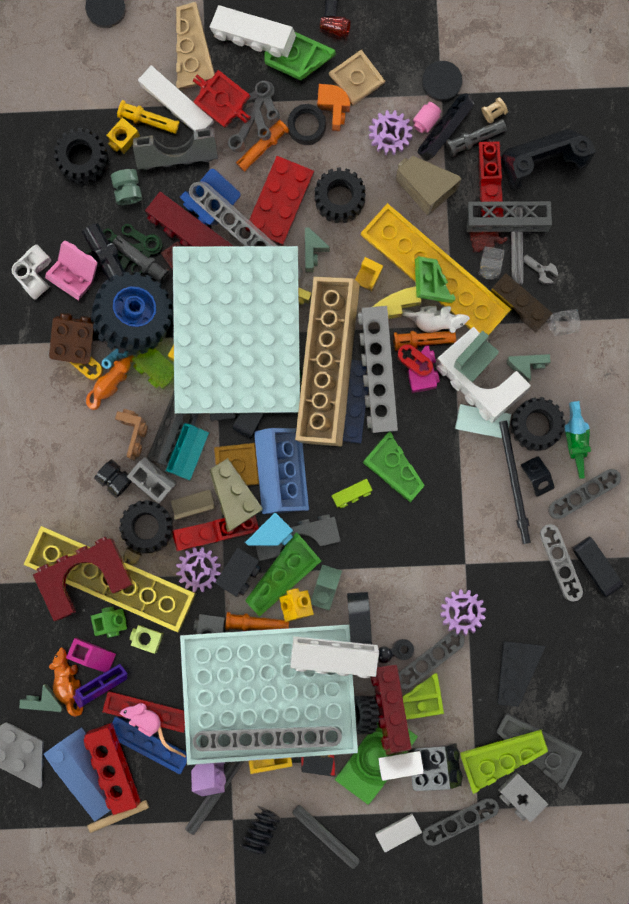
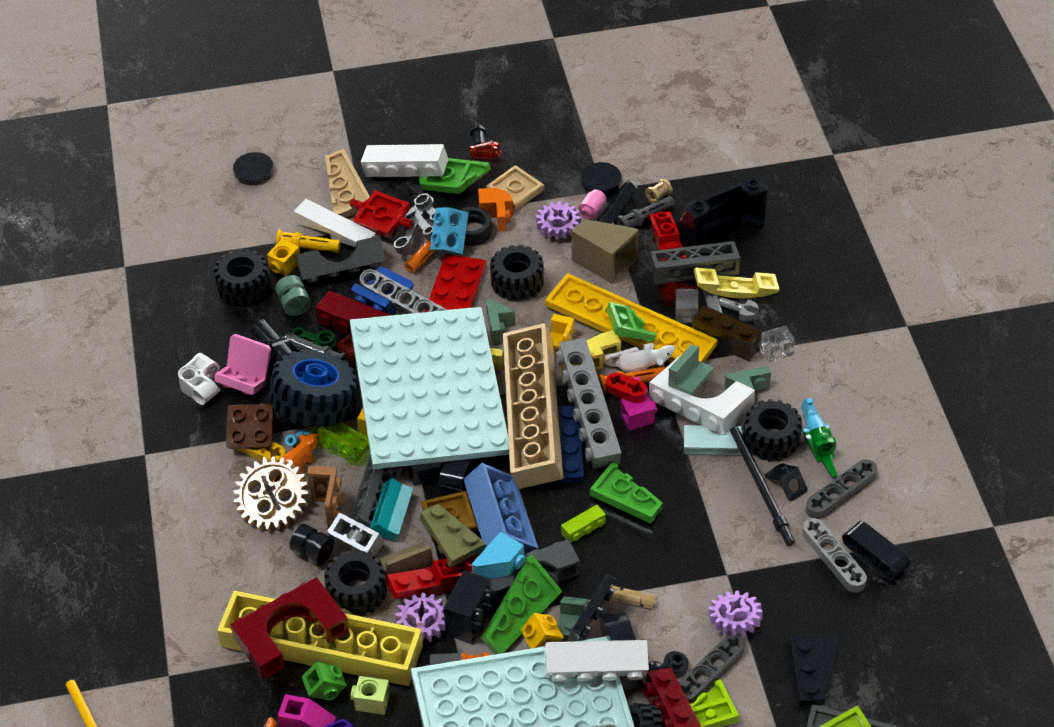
camera: 10 degrees left, 35 degrees down
none -> gear [233,456,310,532]
none -> medium azure brick [430,207,468,254]
none -> black wing [567,574,616,642]
none -> tan axle [610,586,656,609]
none -> light yellow slope [694,268,780,298]

